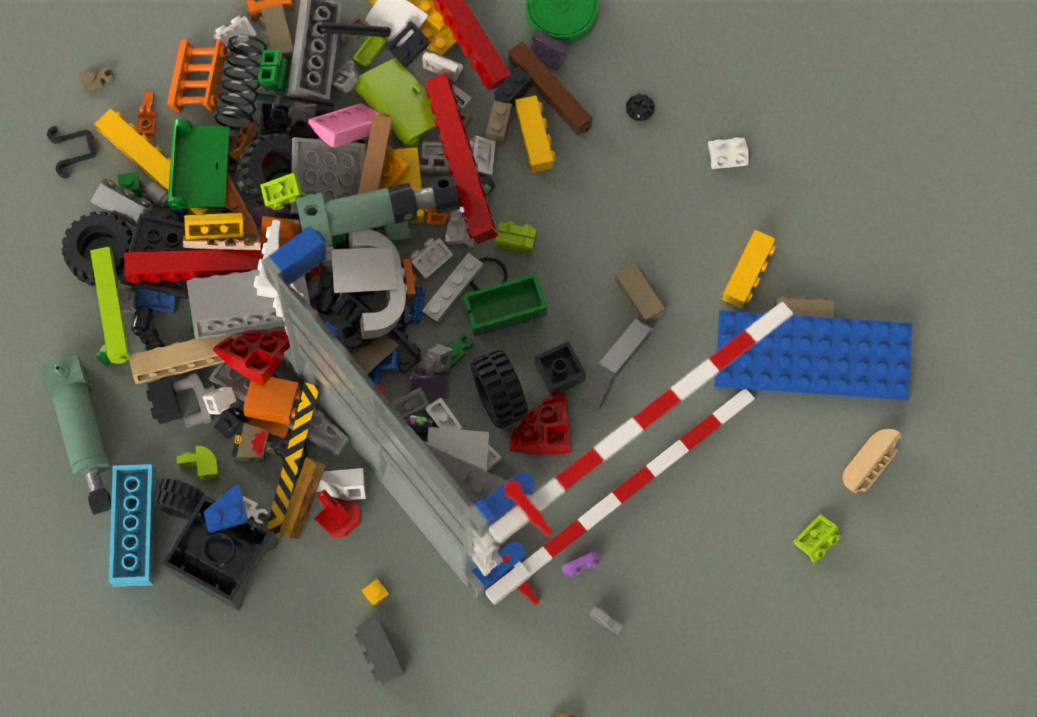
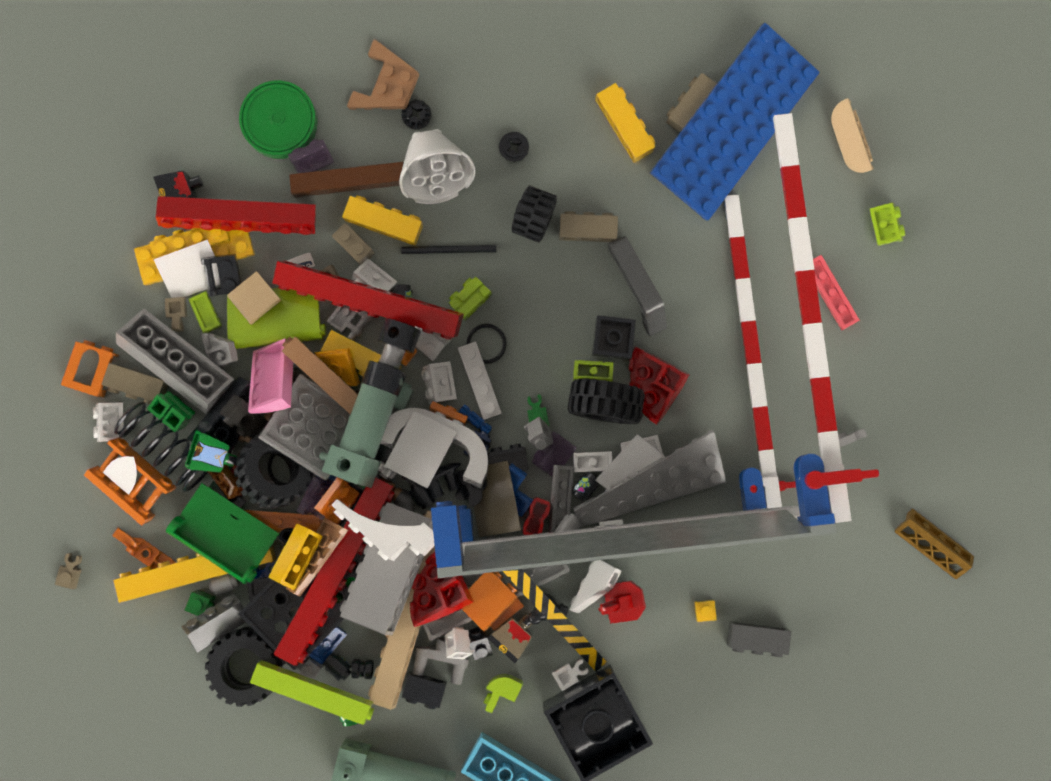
camera: 60 degrees left, 15 degrees up
black piece [47,126,97,178] -> none
black tyre [151,478,204,520] -> none
blue wing [204,484,248,533] -> none
lime bracket [260,173,306,210] -> none
pearl gold fence [280,457,326,538] -> none
black axle [320,22,391,37] -> none
white bracket [422,52,463,81] -> none
green piece [463,273,547,337] -> none
black brick [494,67,532,108] -> none
medium lavender plate [561,551,601,577] -> none
white bracket [708,138,748,169] -> none
none -> white sticker [103,456,137,495]
none -> torso [184,430,237,472]
none -> tan tile [227,271,281,325]
none -> medium nougat wing [347,40,420,110]
none -> white cone [399,129,475,204]
none -> black piece [401,245,496,254]
none -> black gear [499,132,529,163]
none -> black wheel [512,185,557,243]
none -> lime brick [573,360,614,382]
none -> coral plate [813,255,860,331]

